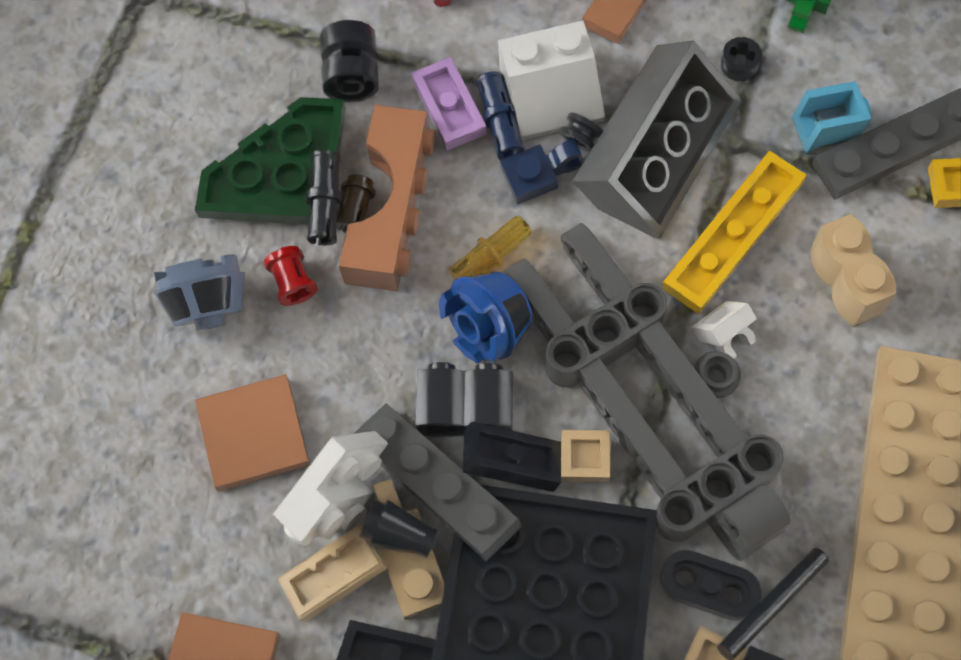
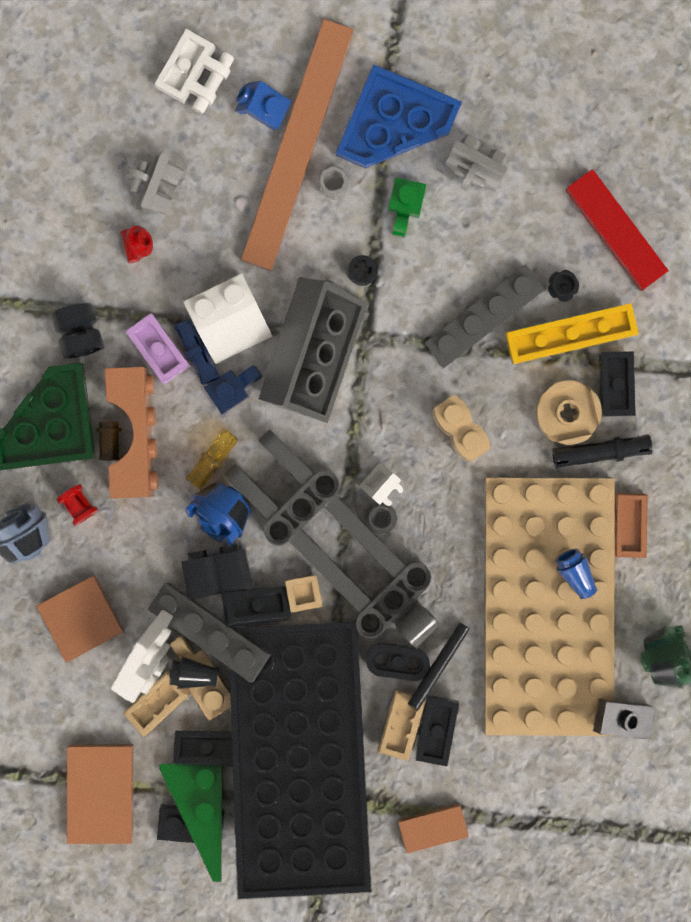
camera: 20 degrees left, 20 degrees up
black pin [306,150,343,246] -> none
black bush [559,112,603,152] -> none
yellow plate [662,150,807,314] -> none
medium azure window [792,81,872,154] -> none

